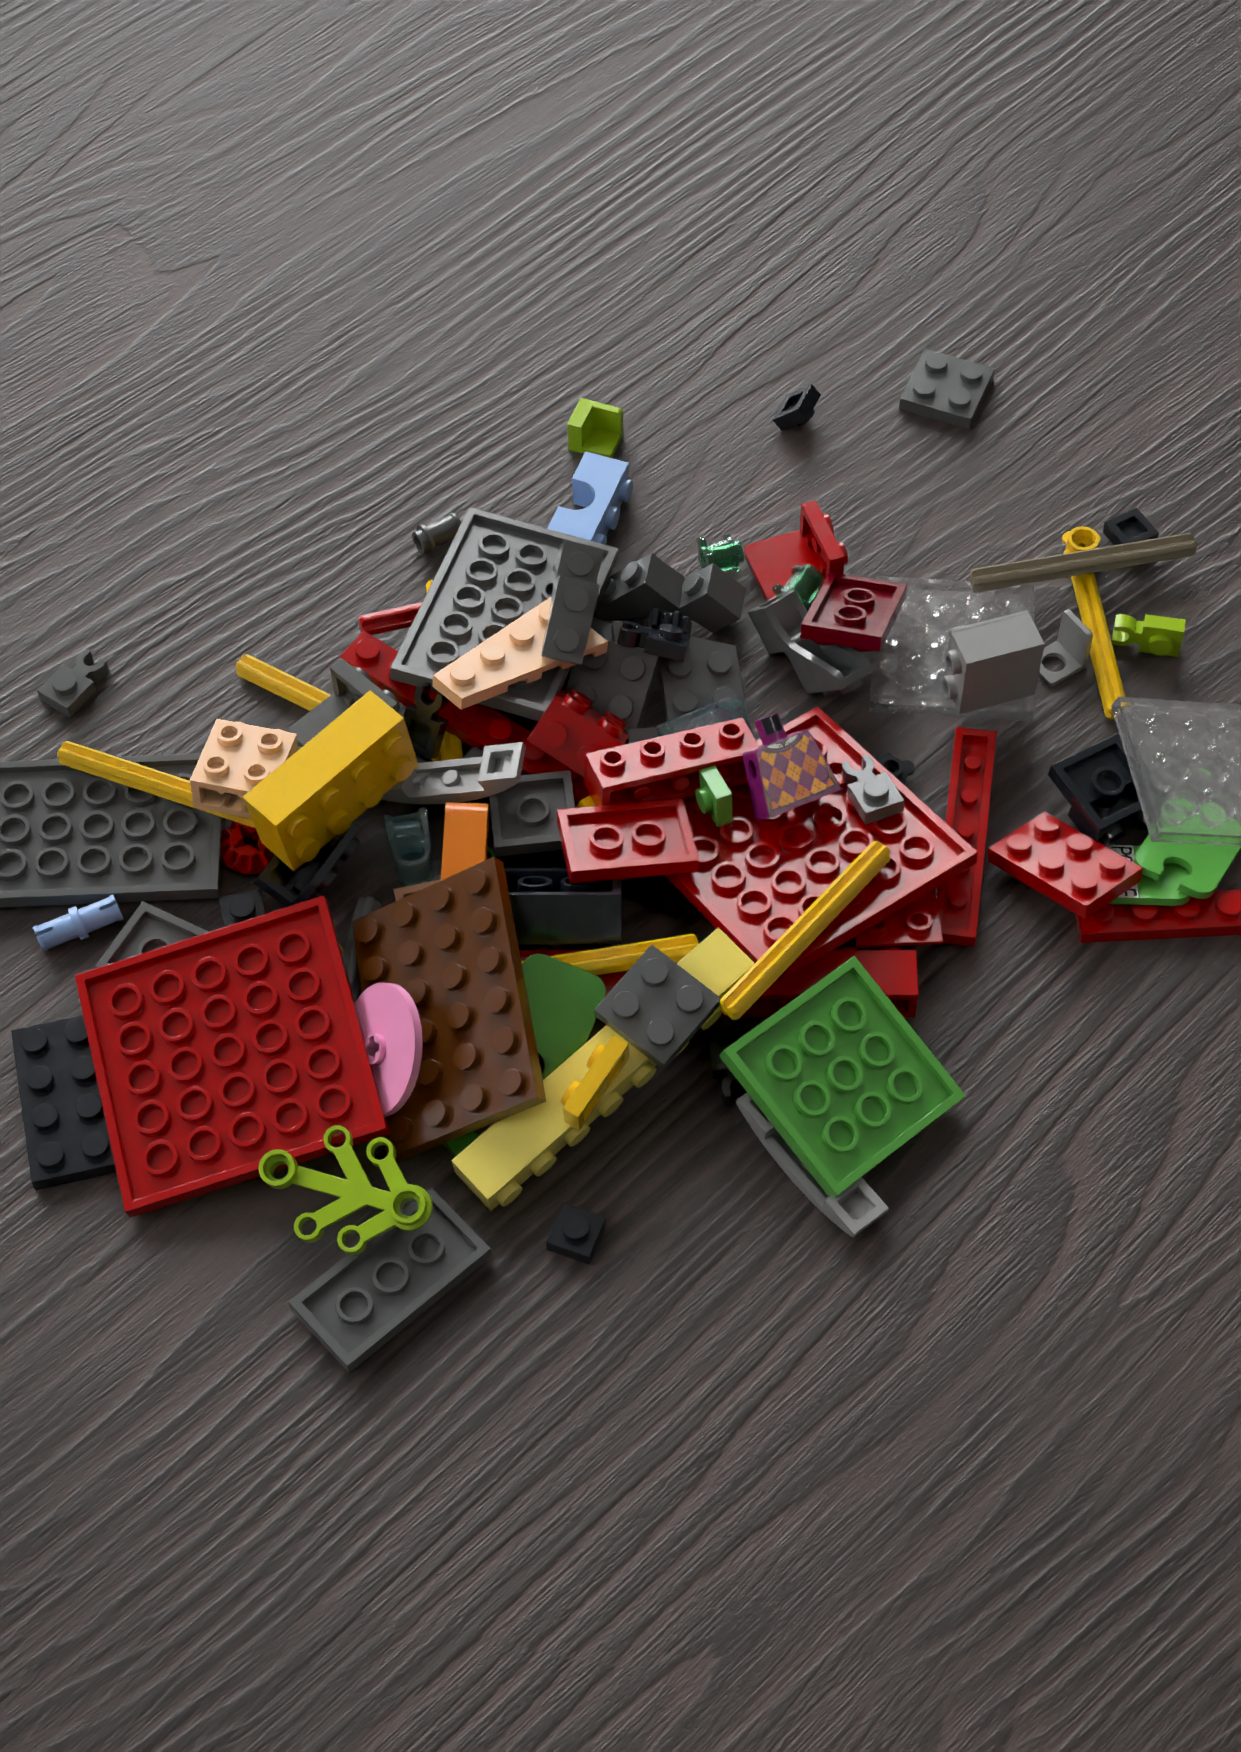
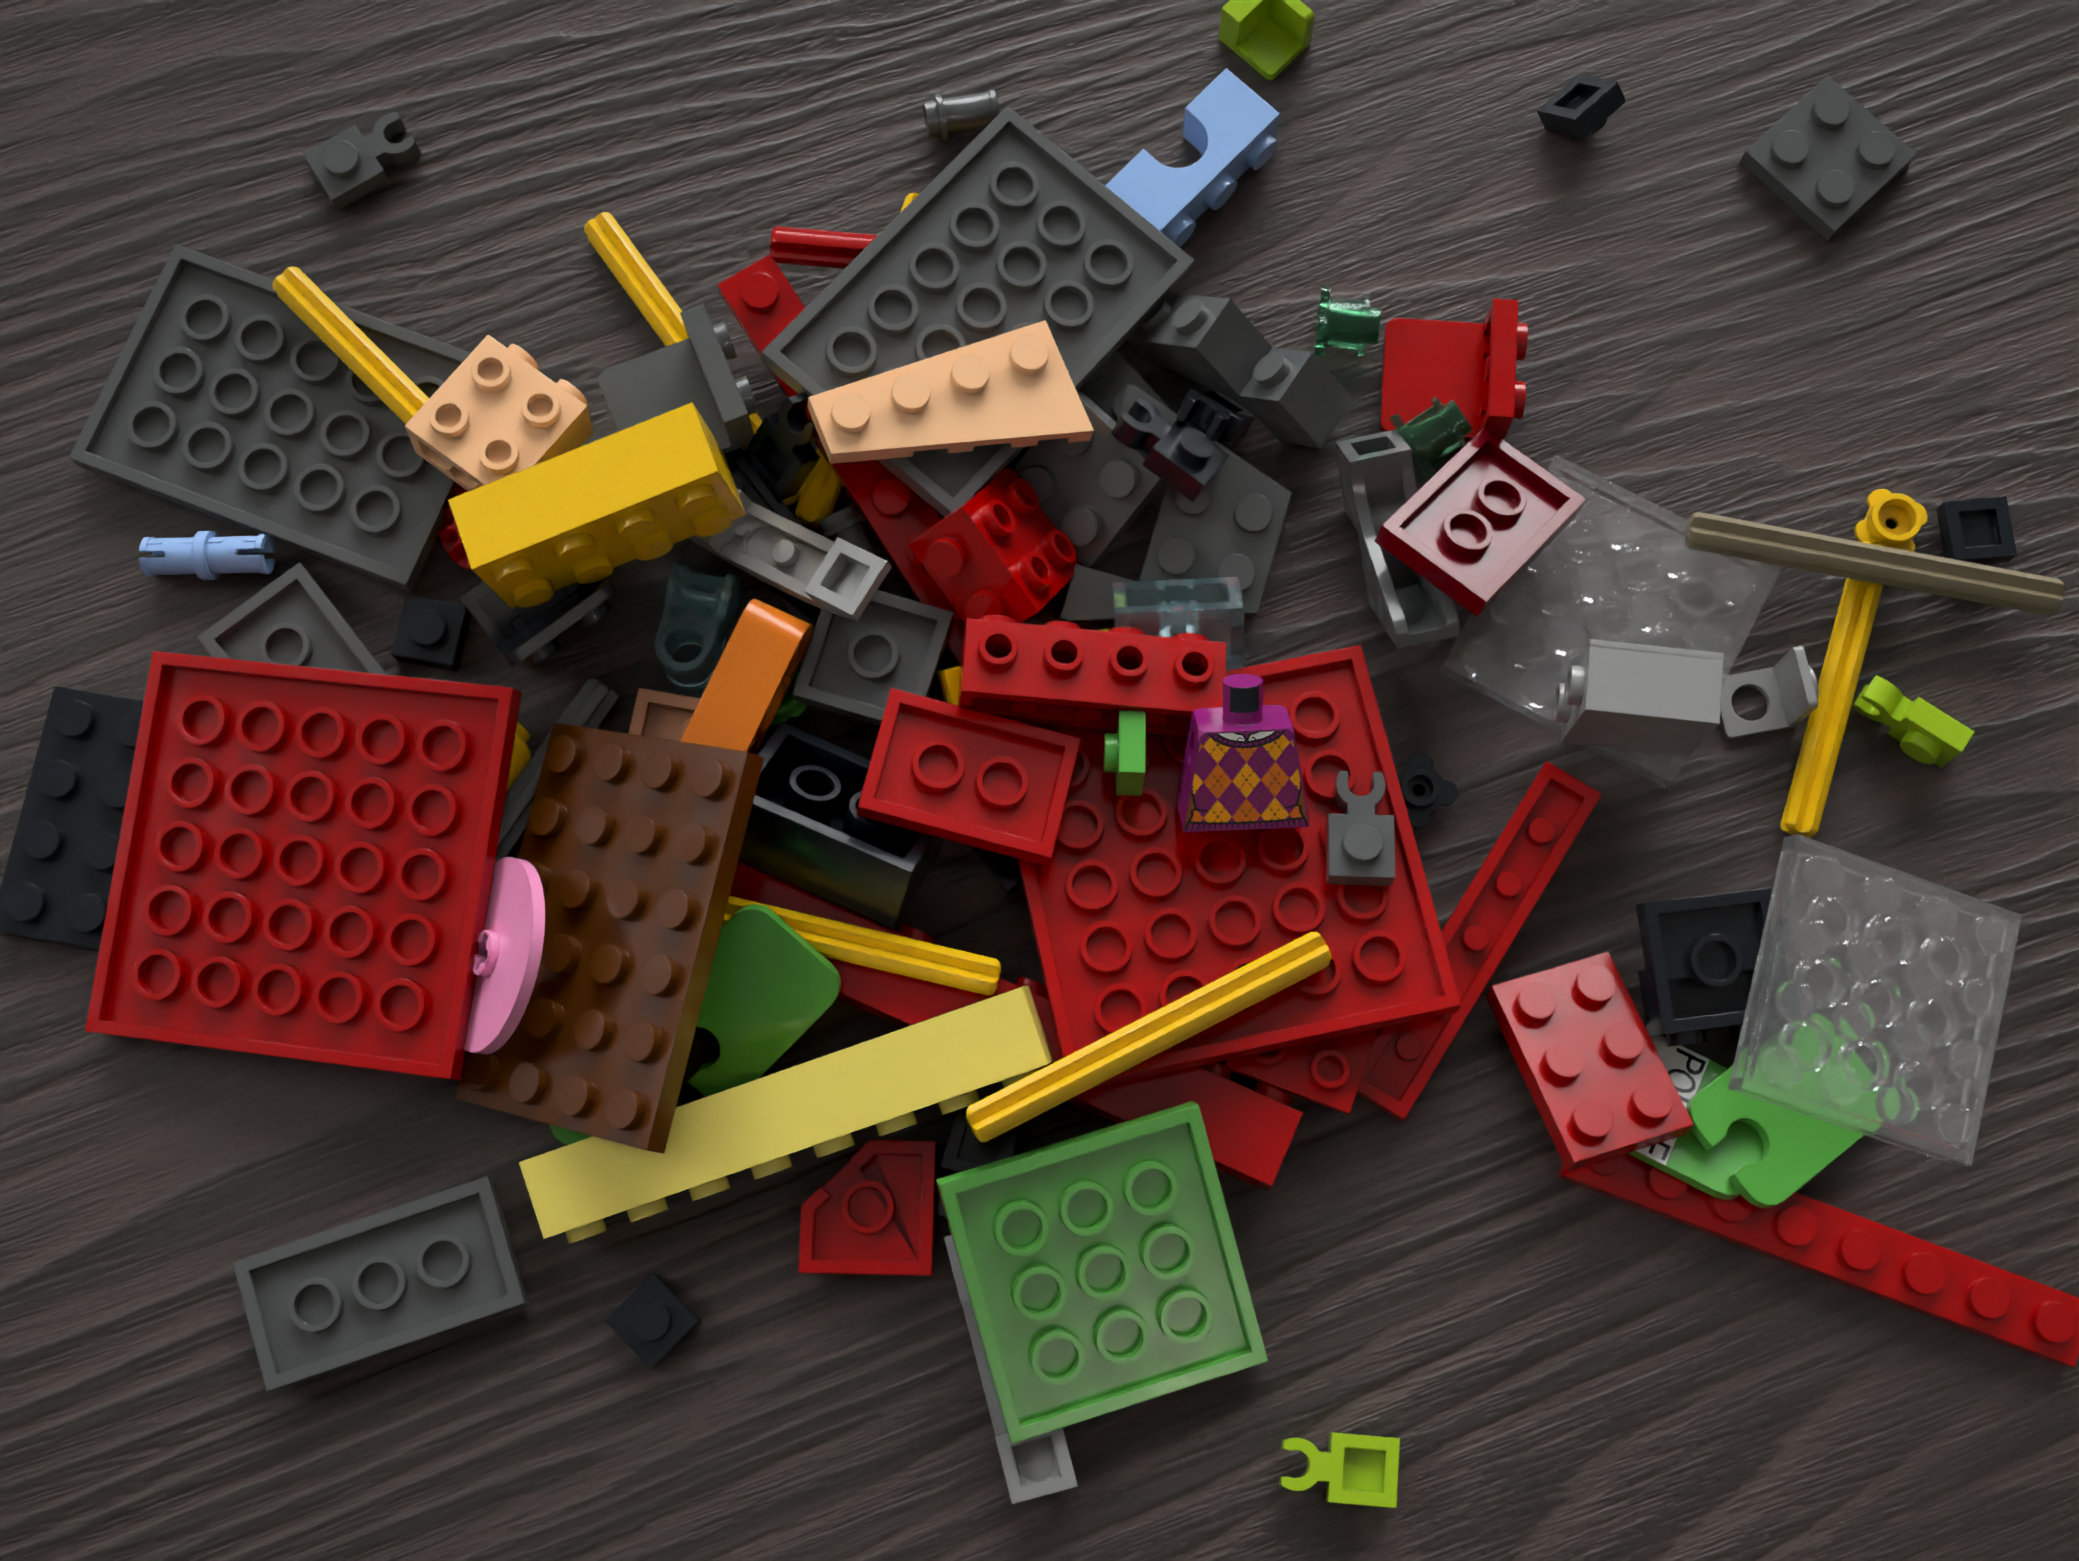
camera: 25 degrees right, 20 degrees up
lime plant [259,1125,433,1255] -> none
dark grey arch [541,540,604,665] -> none
yellow plate [561,1034,630,1131] -> none
dark grey plate [594,944,721,1070] -> none
none -> red plate [798,1140,937,1277]
none -> lime plate [1279,1432,1400,1508]

